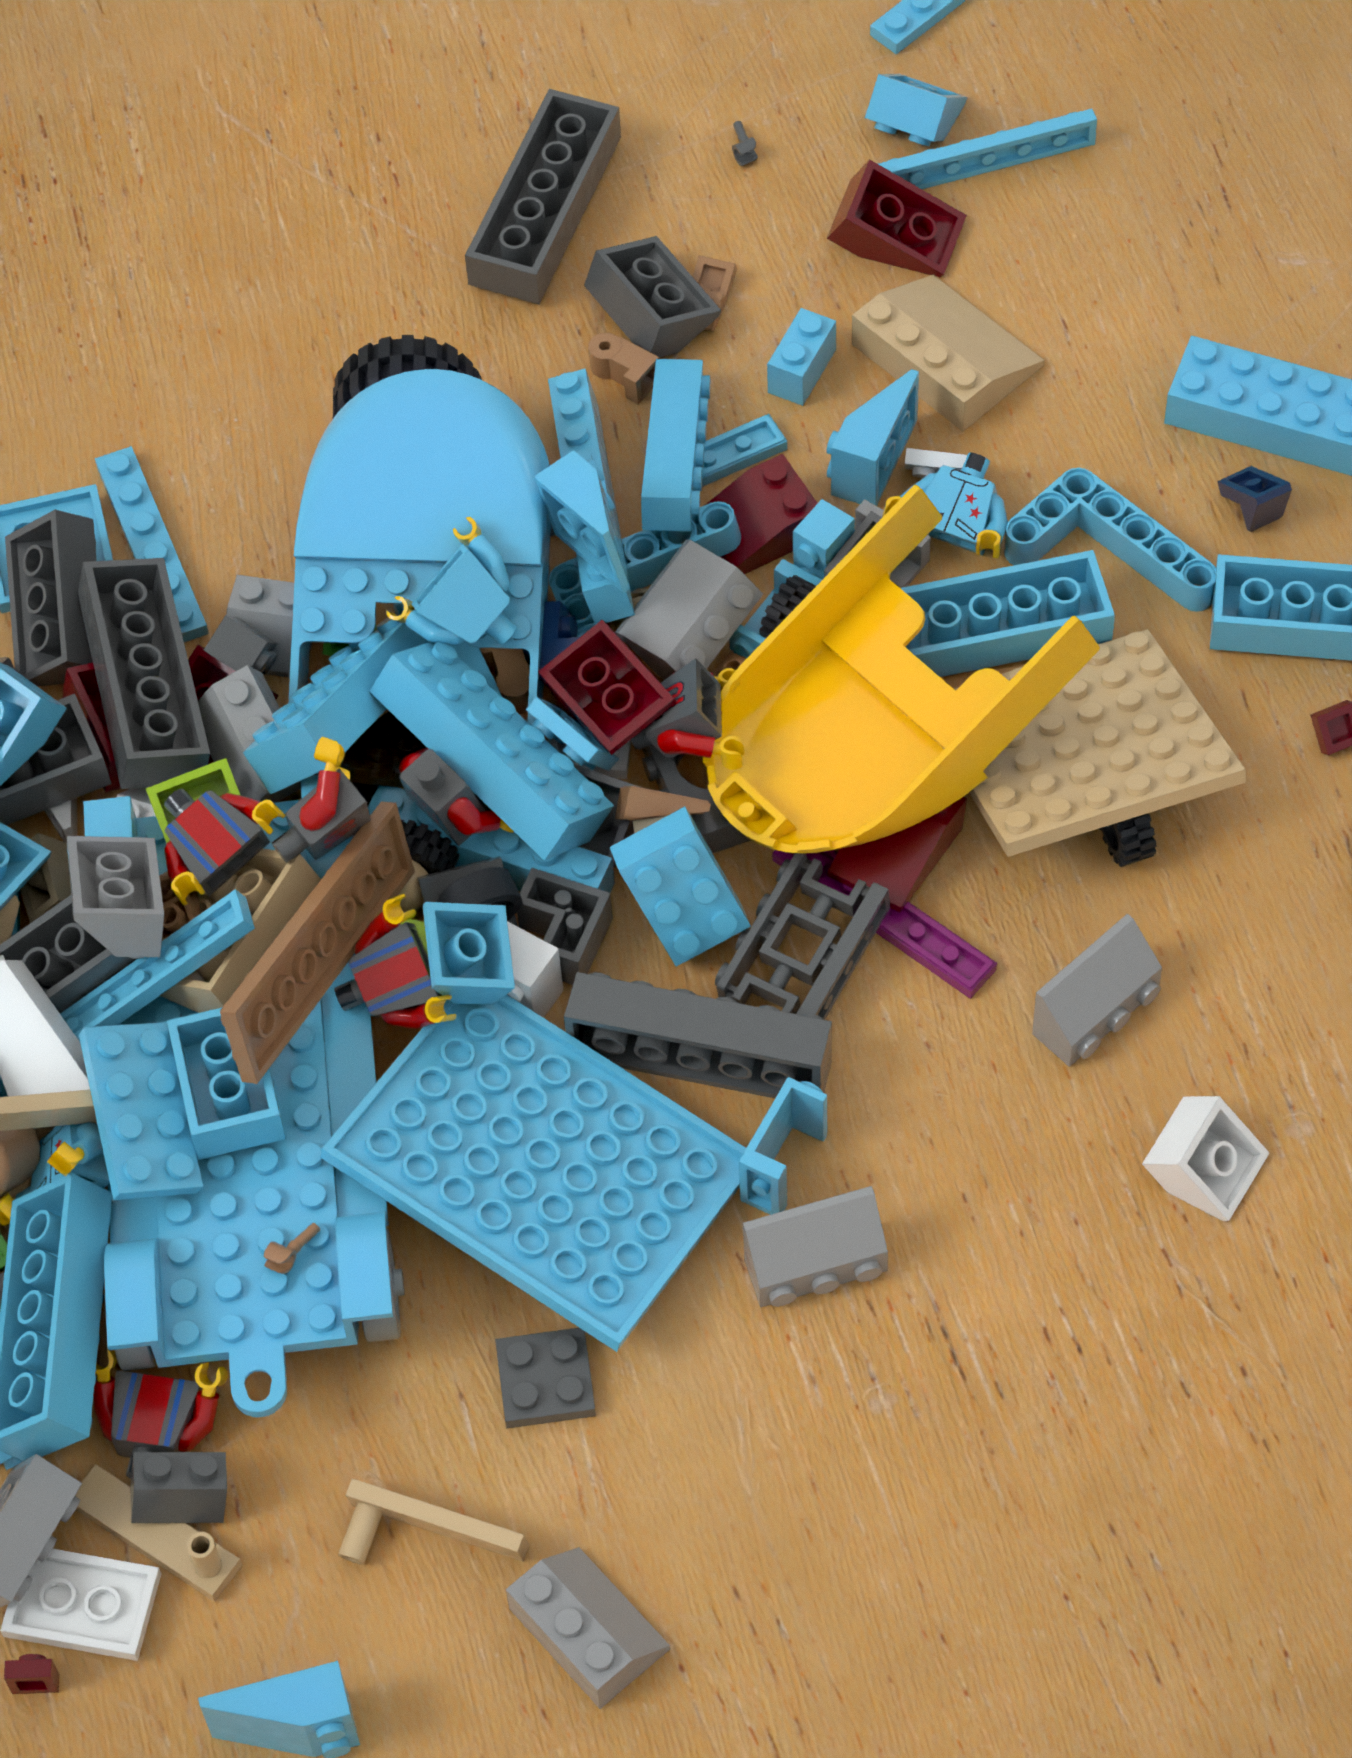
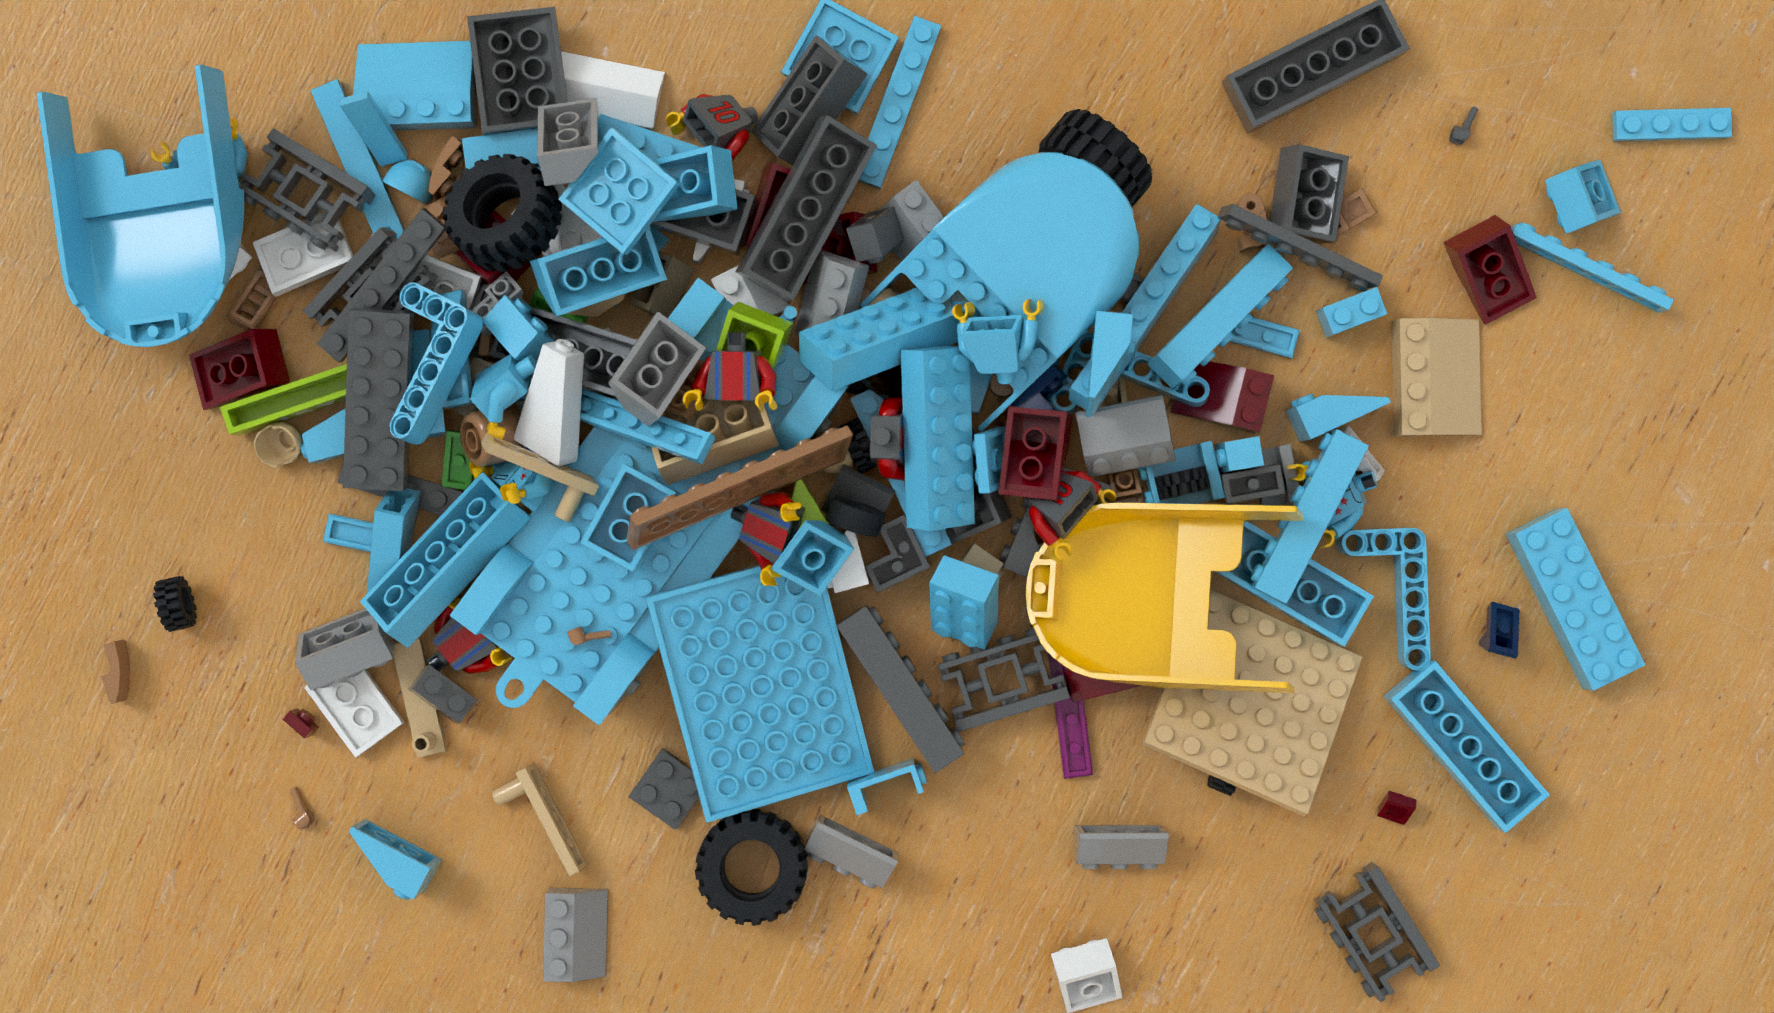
camera: 40 degrees right, 30 degrees up
medium azure plate [78,1022,203,1200] -> none
torso [272,737,371,863] -> none
medium nougat slope [615,786,711,820] -> none
none -> black tyre [695,809,808,926]
none -> dark grey plate [1217,204,1383,291]
none -> medium azure brick [1250,429,1369,604]

